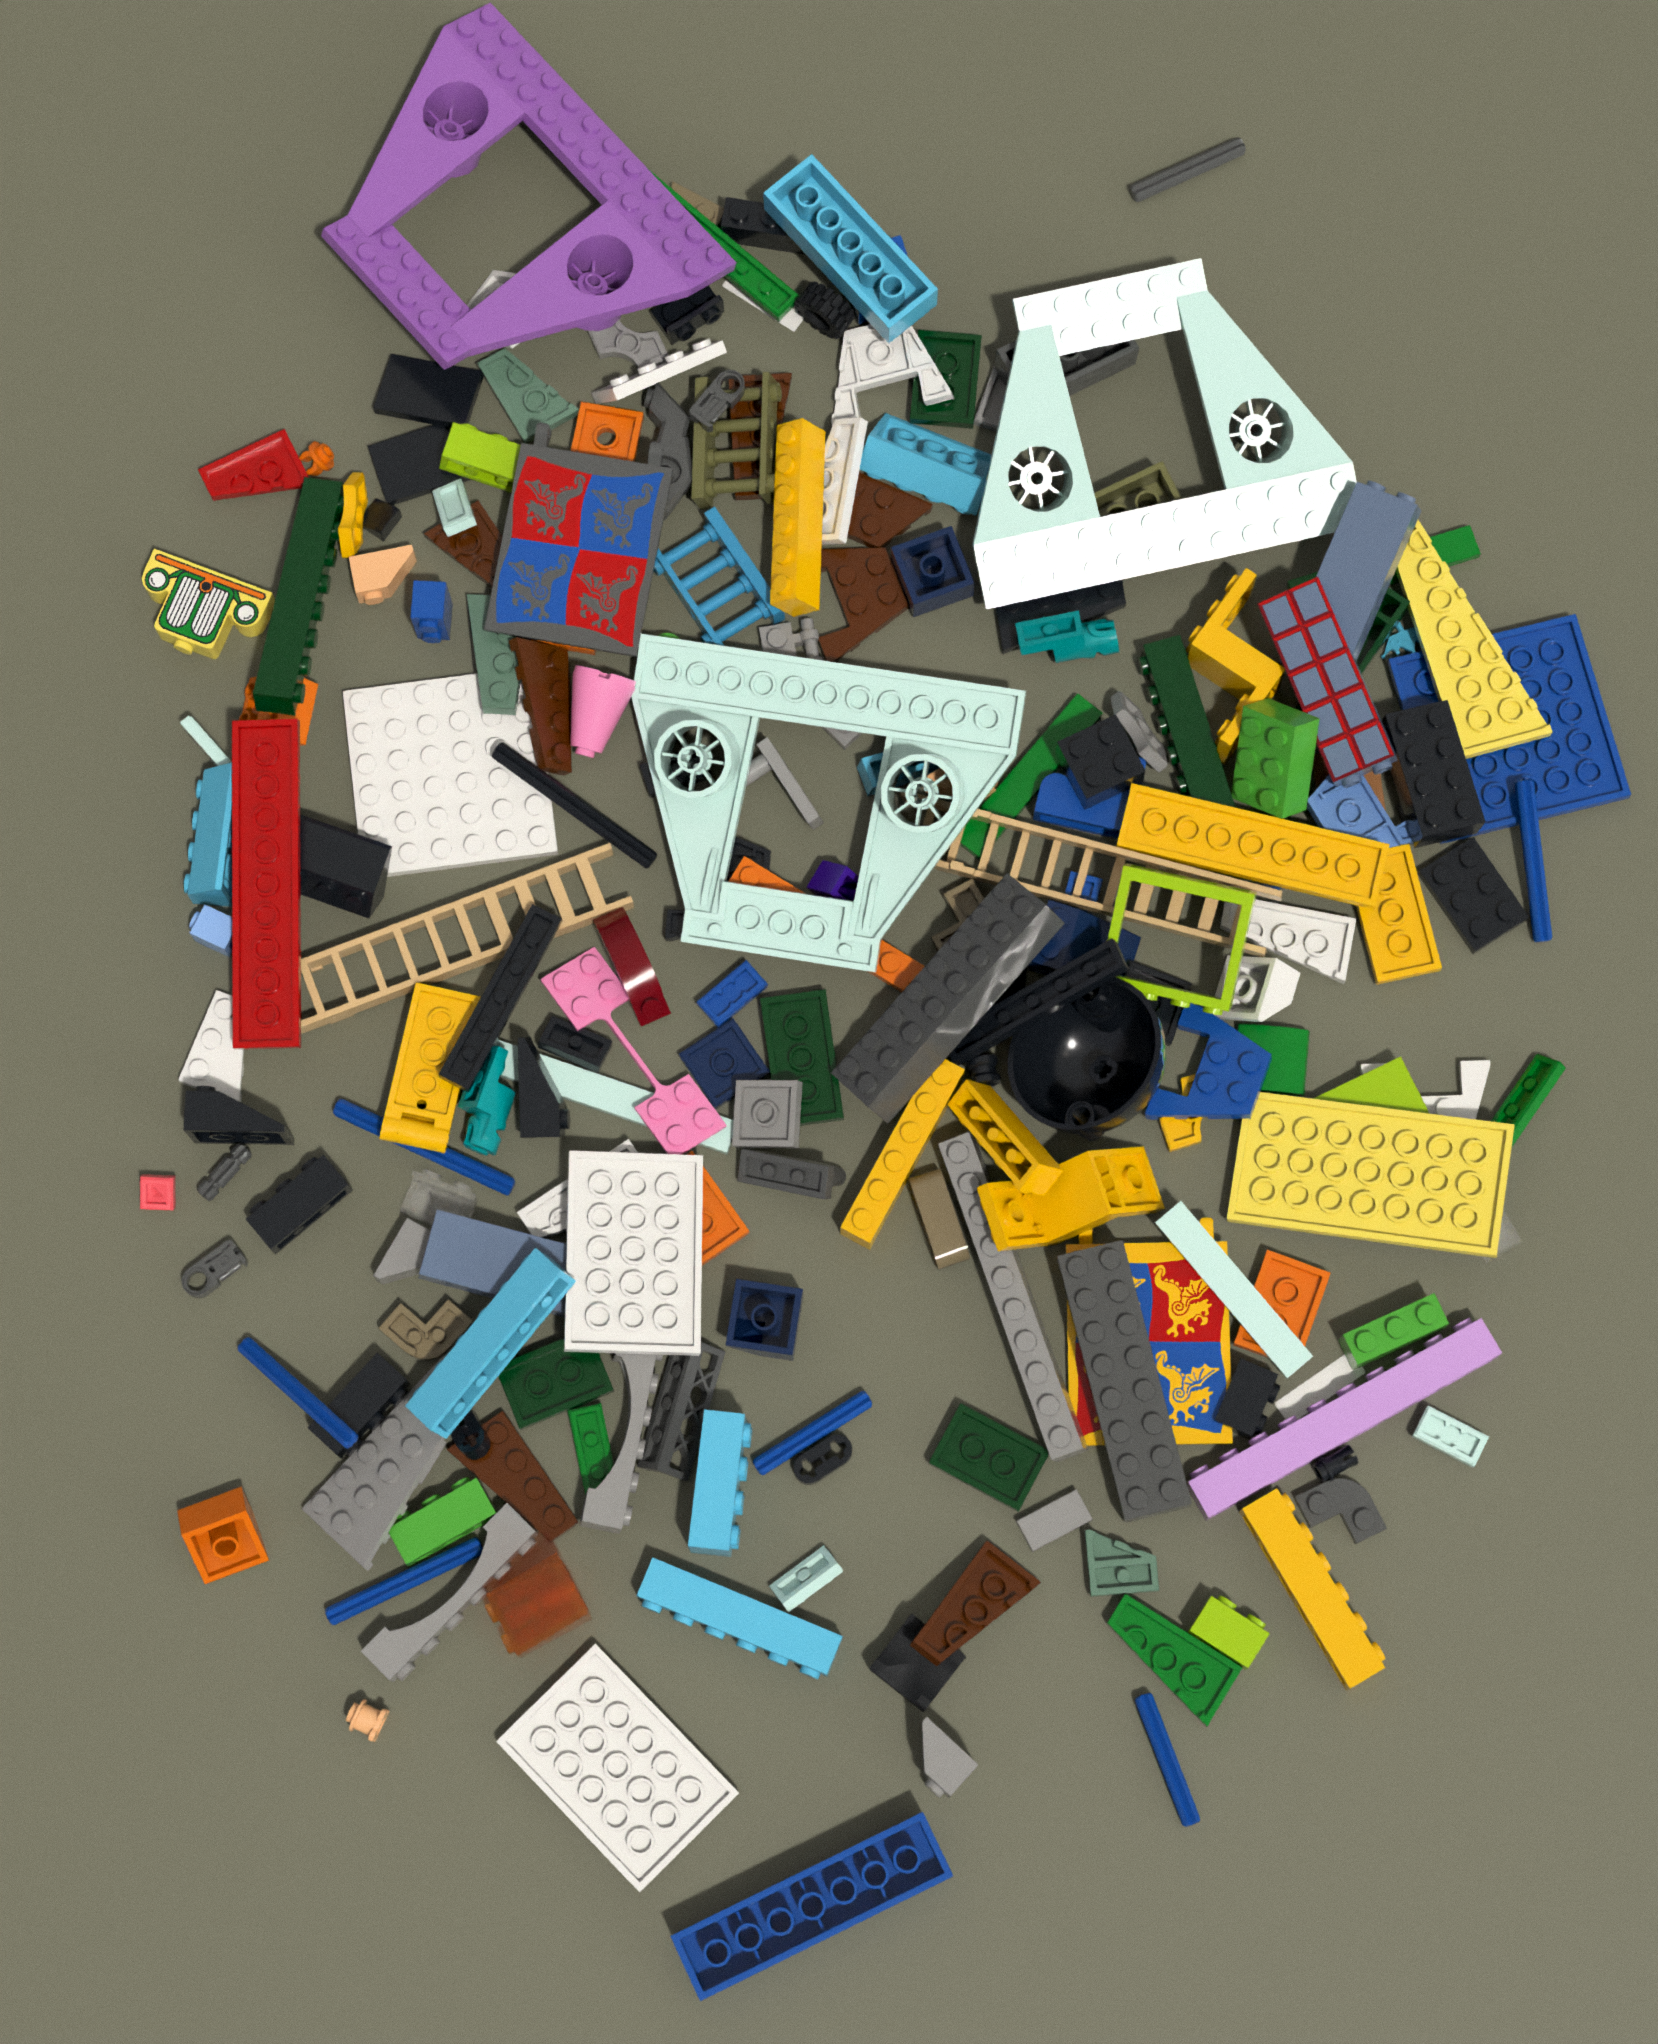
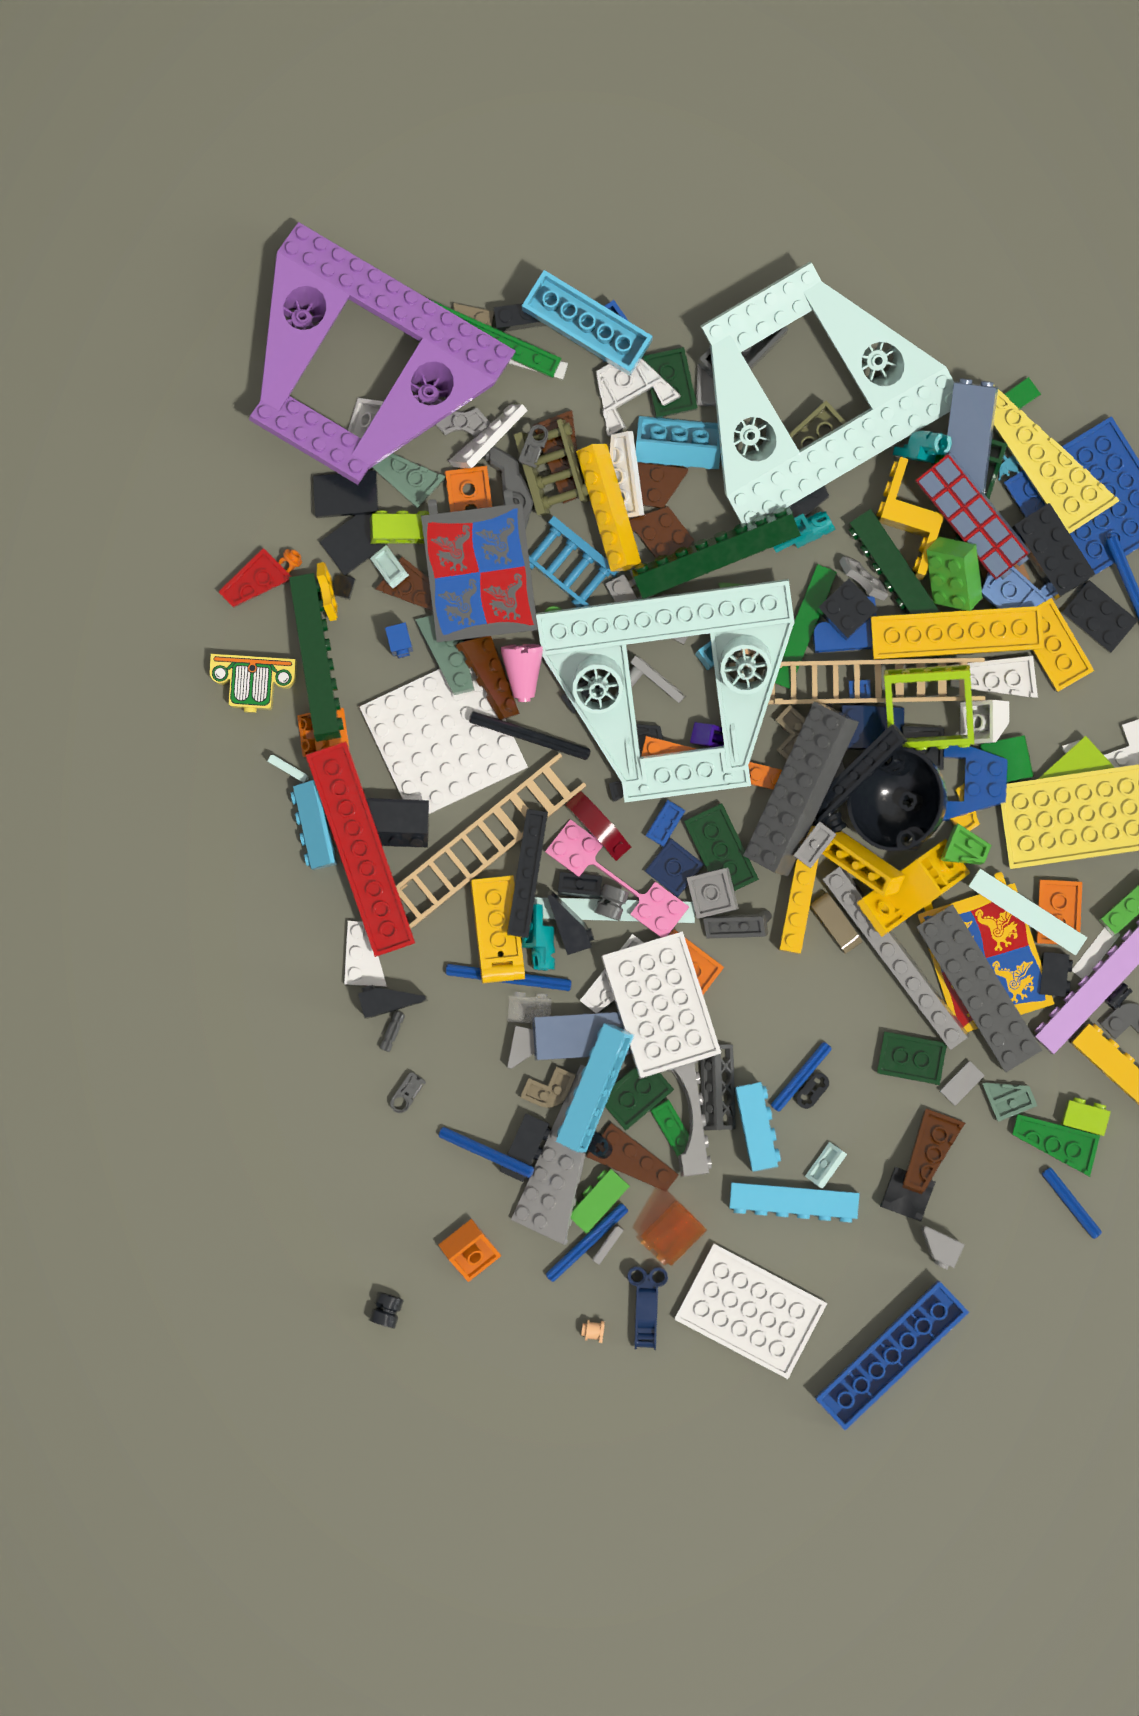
camera: 15 degrees left, 10 degrees up
coral tile [140,1174,176,1211] -> none
light blue brick [189,904,232,957] -> none
black brick [246,1155,353,1255] -> none
light nougat slope [349,545,417,605] -> none
light grey arch [361,1503,539,1682] -> none
black bracket [650,285,724,345] -> none
dark blue slope [725,1279,804,1361] -> none
black tyre [794,281,855,339] -> none
dark blue brick [891,526,975,617] -> none
dark grey axle [1130,137,1246,202] -> none
none -> black wheel [369,1292,404,1329]
none -> light grey tile [593,1226,624,1265]
none -> dark grey wheel [594,884,629,921]
none -> dark blue piece [627,1266,668,1350]
none -> dark green brick [632,507,801,599]
none -> light grey plate [794,821,836,869]
none -> teal plate [893,431,952,463]
none -> bright green wing [940,824,992,865]

